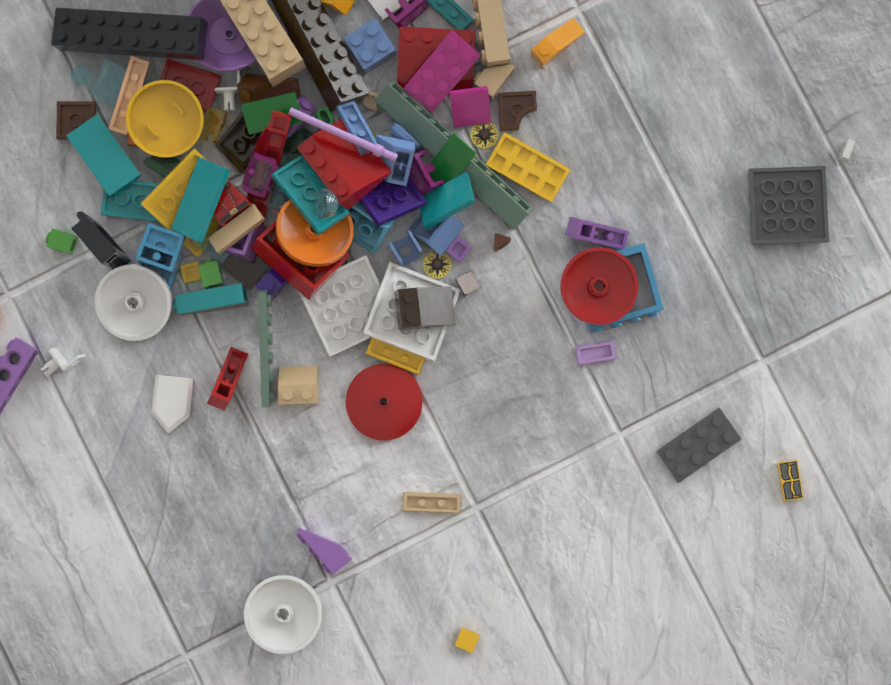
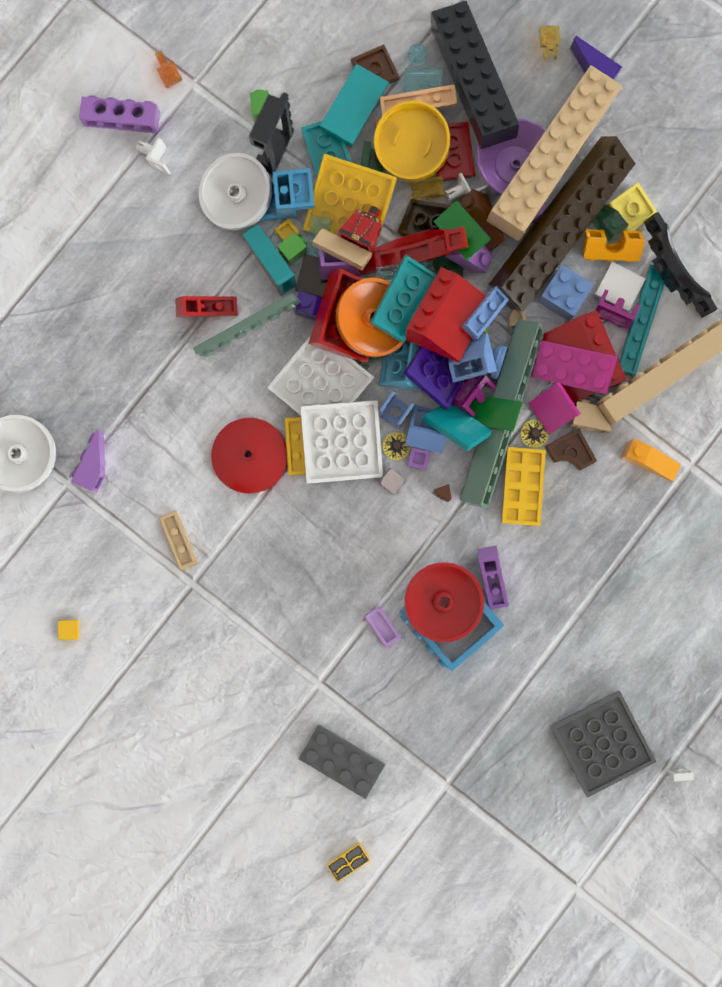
camera: 65 degrees right, 0 degrees up
white tile [151,375,194,434] -> none
teal tile [171,157,231,243] -> none
magenta window [241,151,279,198] -> none
tan slope [278,366,319,405] -> none
lavender bar [288,107,398,162] -> none
clear light blue hair [314,189,339,219] -> none
green piece [315,108,335,131] -> none
slope [394,287,456,330] -> none

